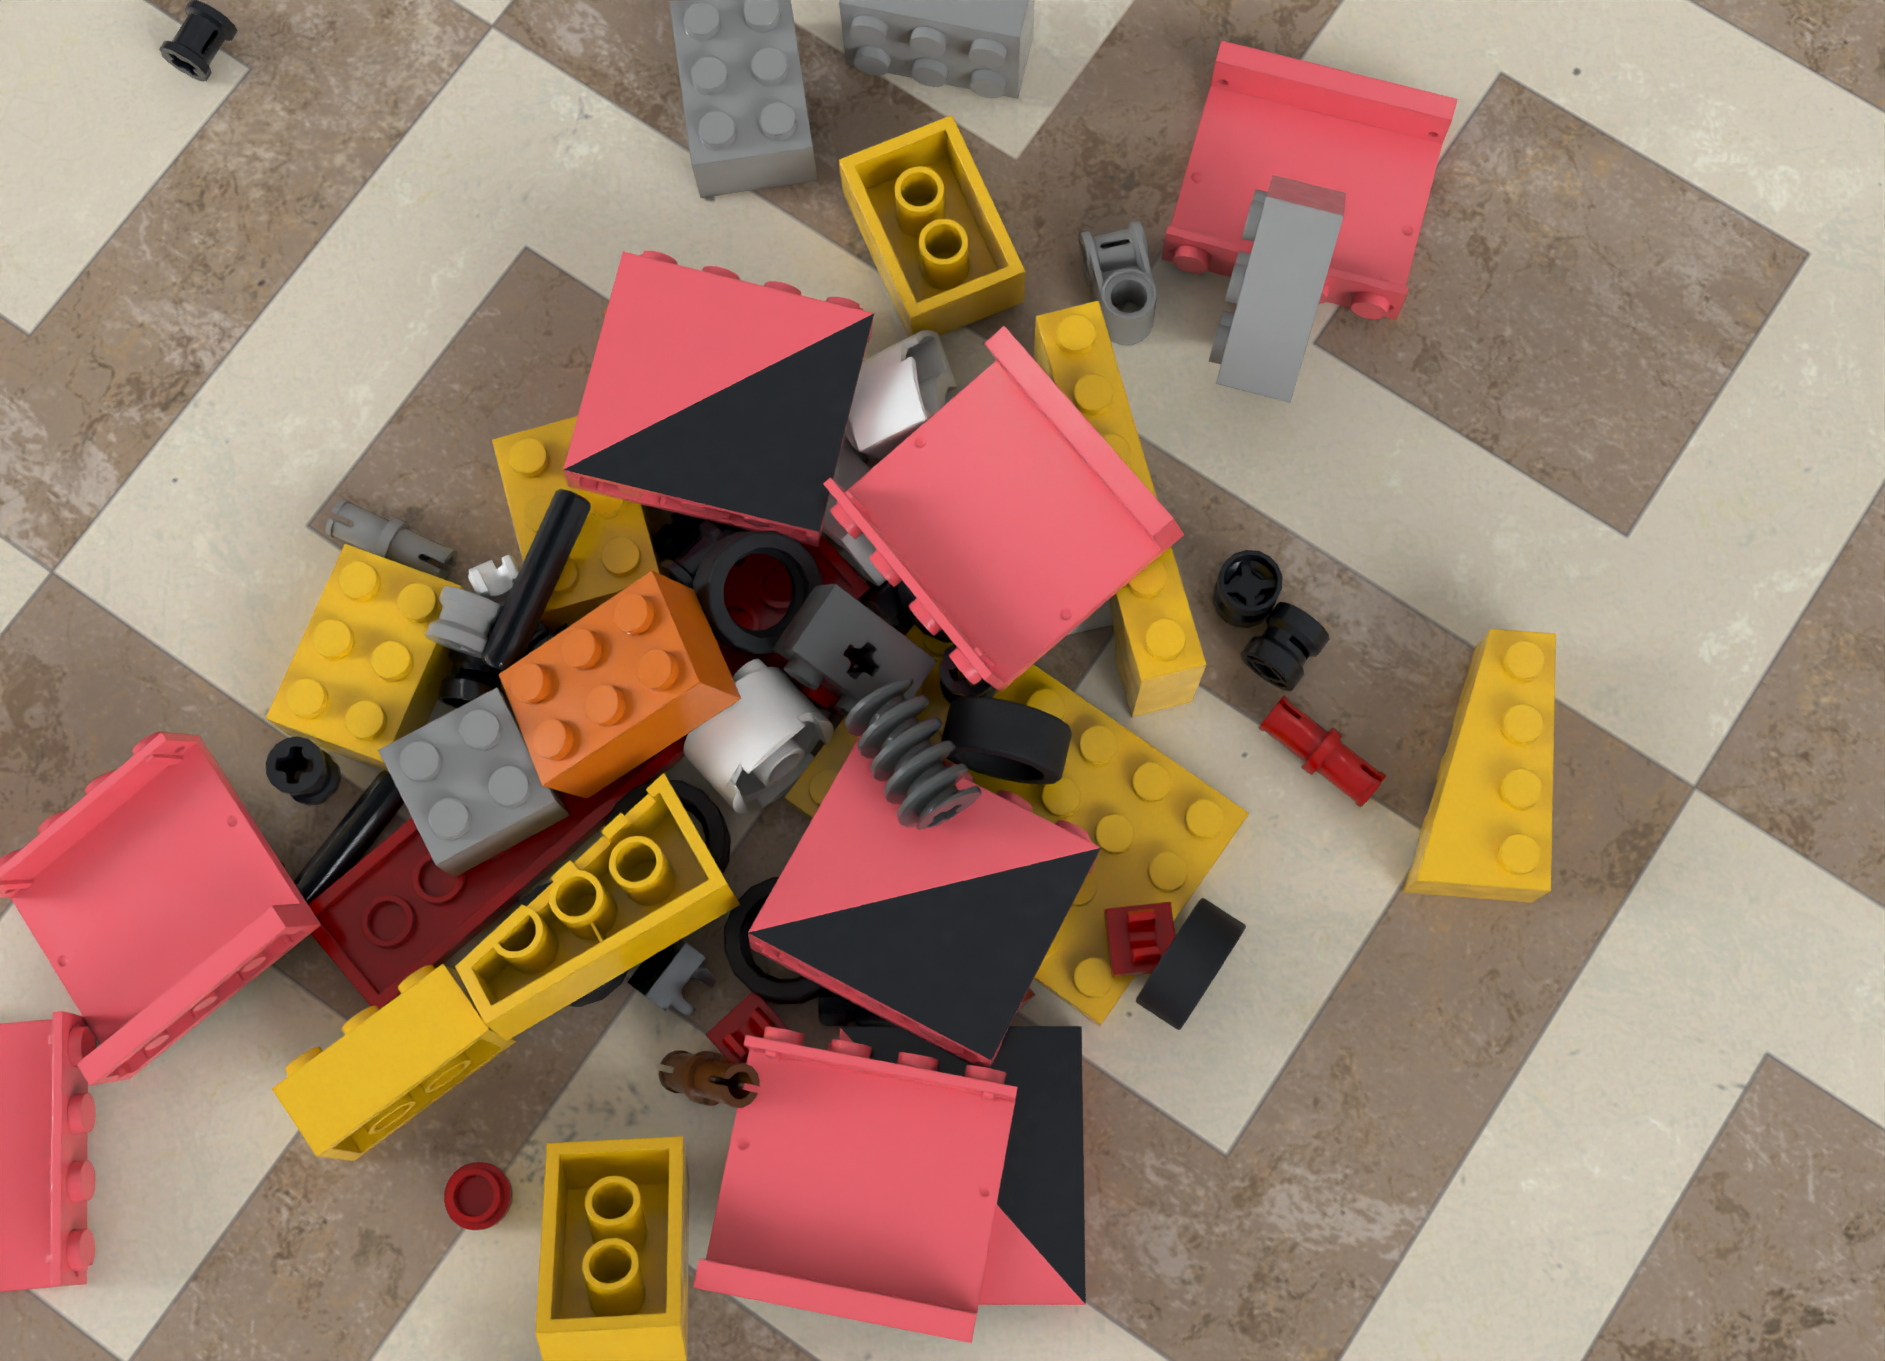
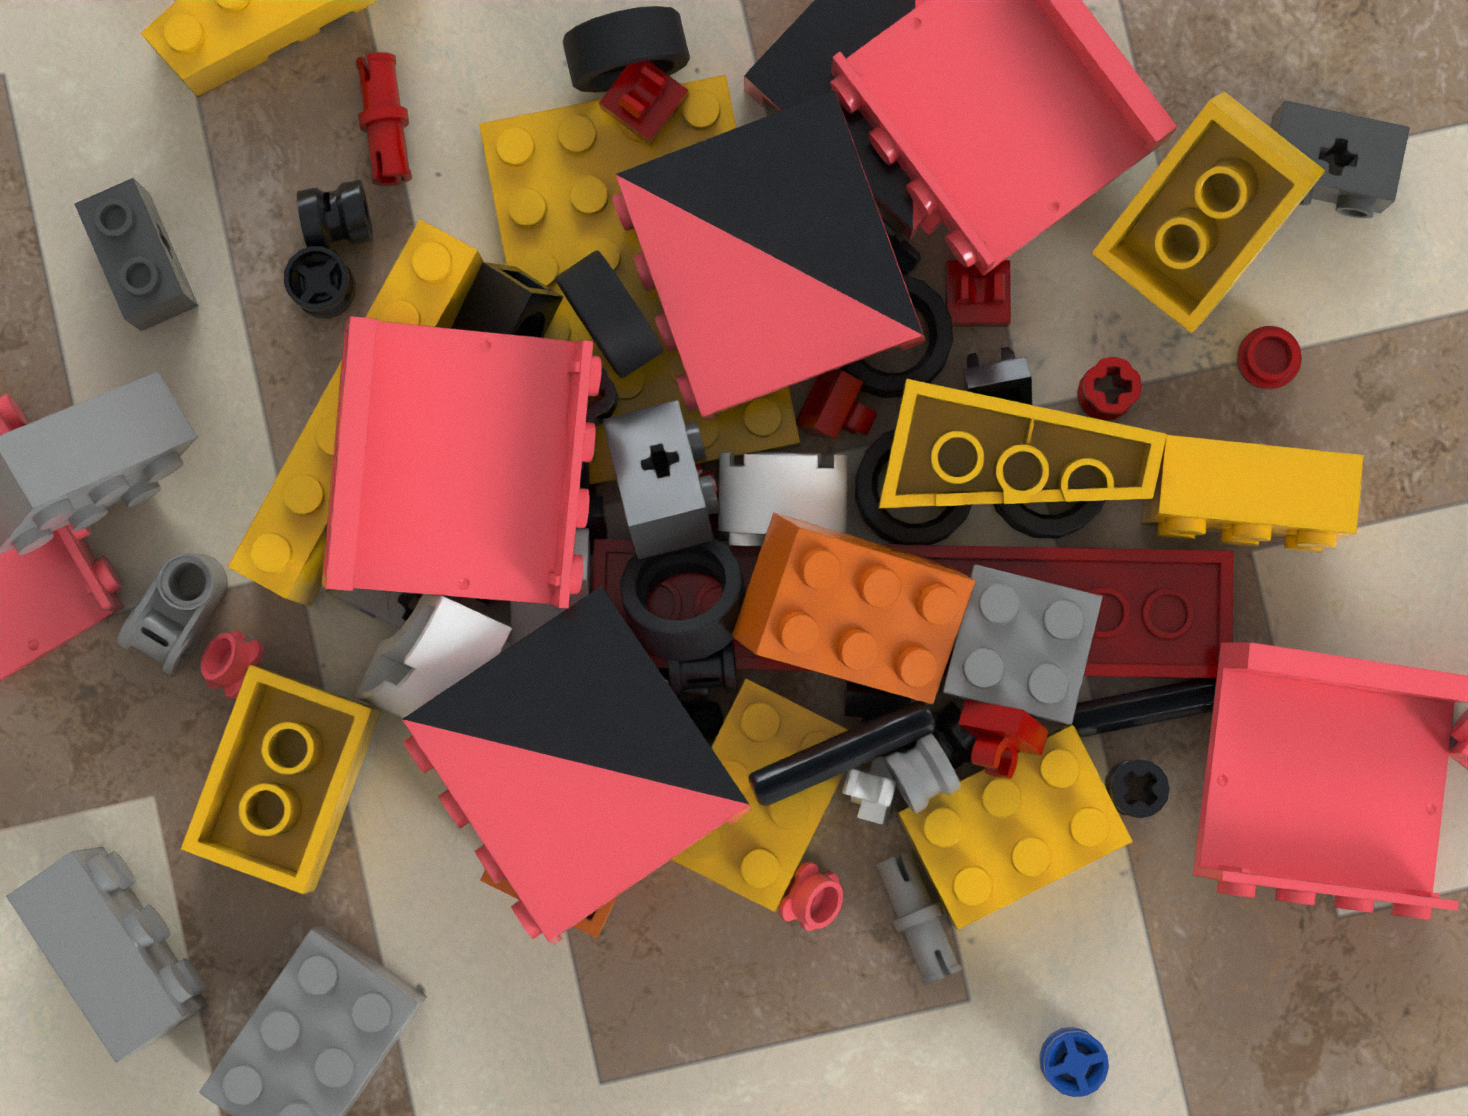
camera: 135 degrees left, 10 degrees up
reddish brown pin [658,1050,760,1108] -> none
dark grey piece [845,678,982,830] -> none
none -> dark grey brick [74,178,199,331]
none -> coral plate [200,630,264,699]
none -> black brick [451,262,563,338]
none -> coral plate [778,861,843,931]
none -> red tile [796,370,878,439]
none -> red tile [958,699,1049,779]
none -> blue wheel [1039,1027,1109,1097]
none -> red bush [1077,357,1142,421]

